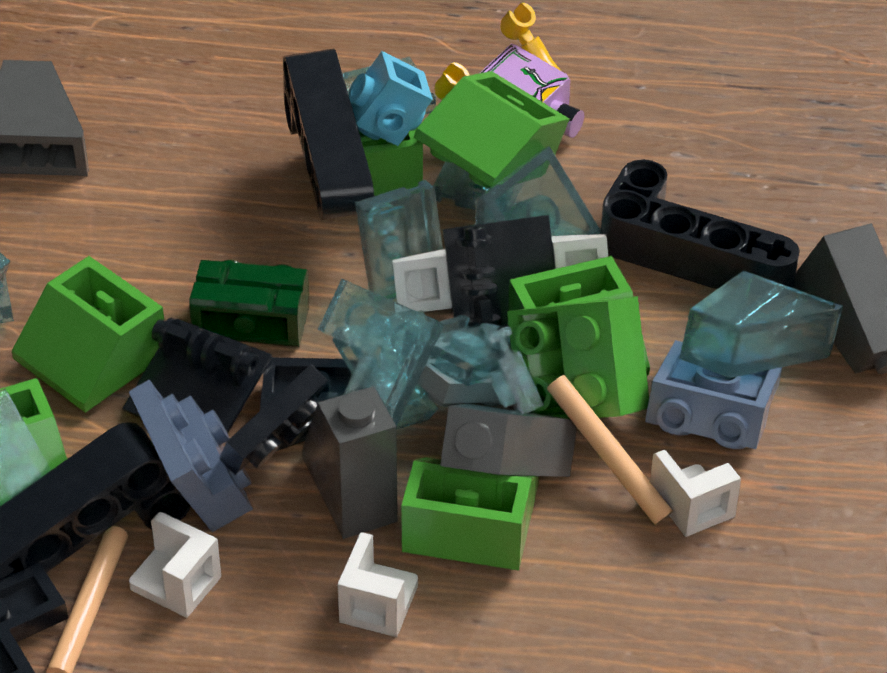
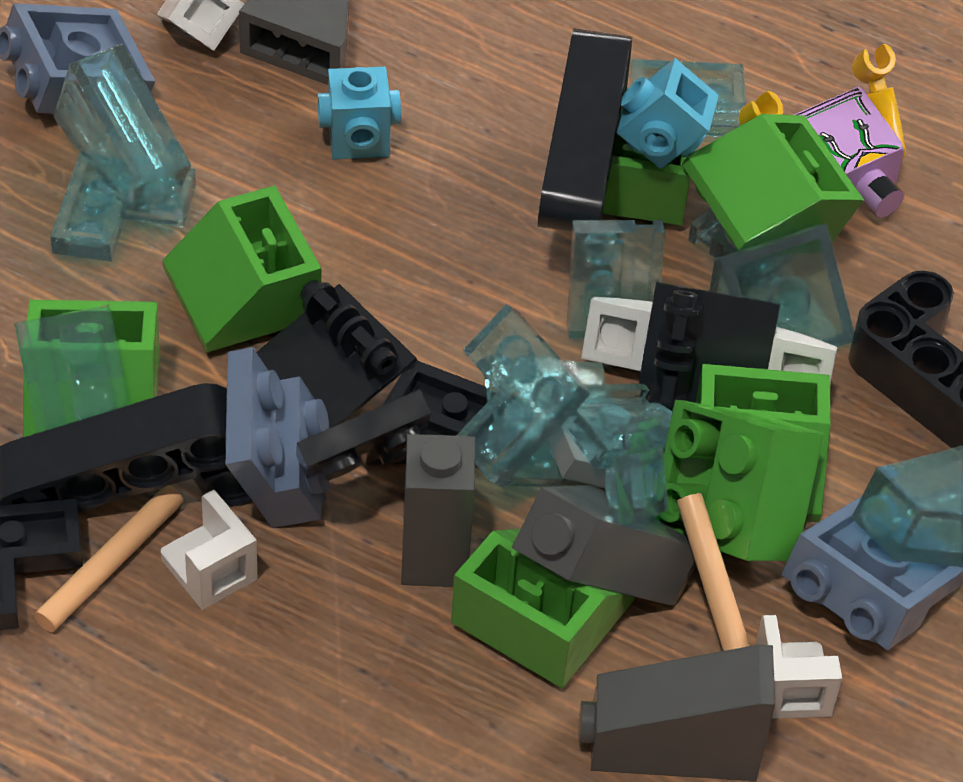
camera: 20 degrees right, 5 degrees up
dark green brick [189,260,310,347] -> none
white panel [338,532,418,637] -> none
none -> medium azure brick [317,67,401,159]
none -> dark grey slope [578,644,775,781]

